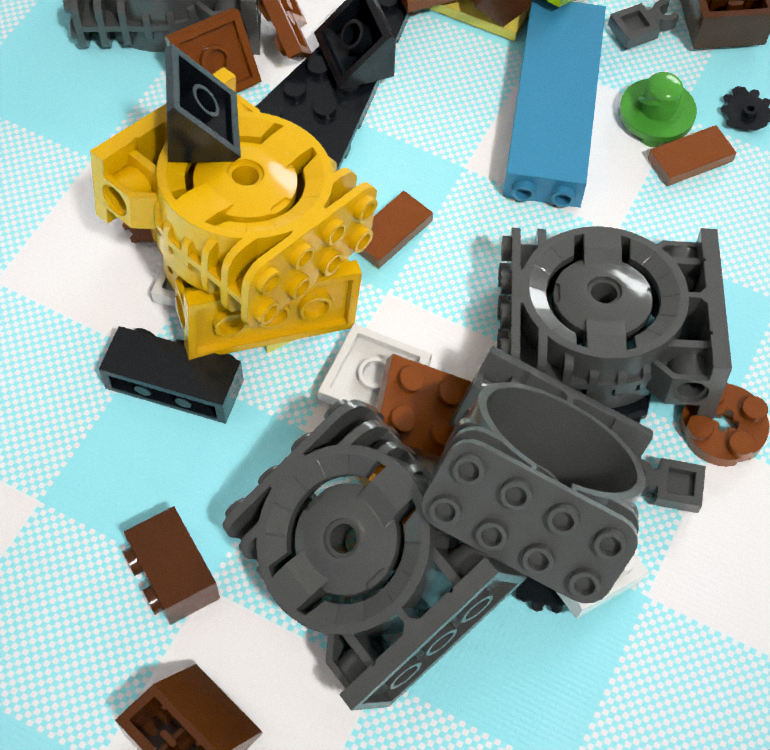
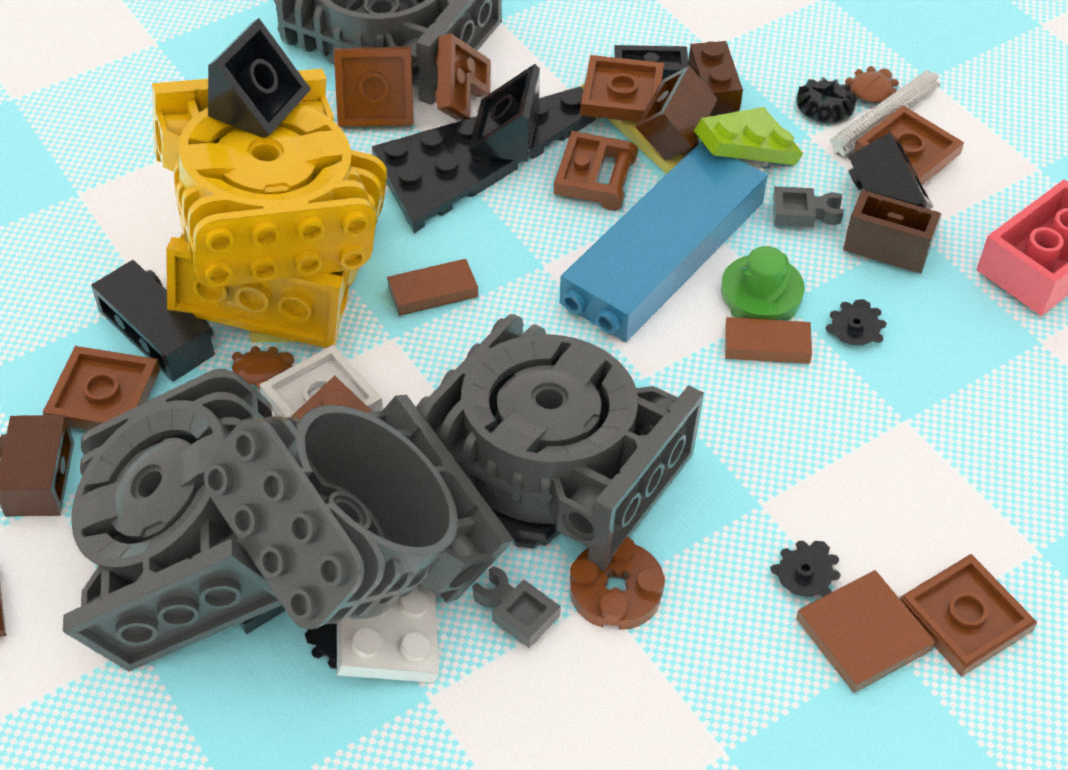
camera: 30 degrees right, 10 degrees down
none -> dark orange plate [42,346,160,430]
none -> dark orange piece [231,346,295,389]
none -> dark orange plate [553,131,639,211]

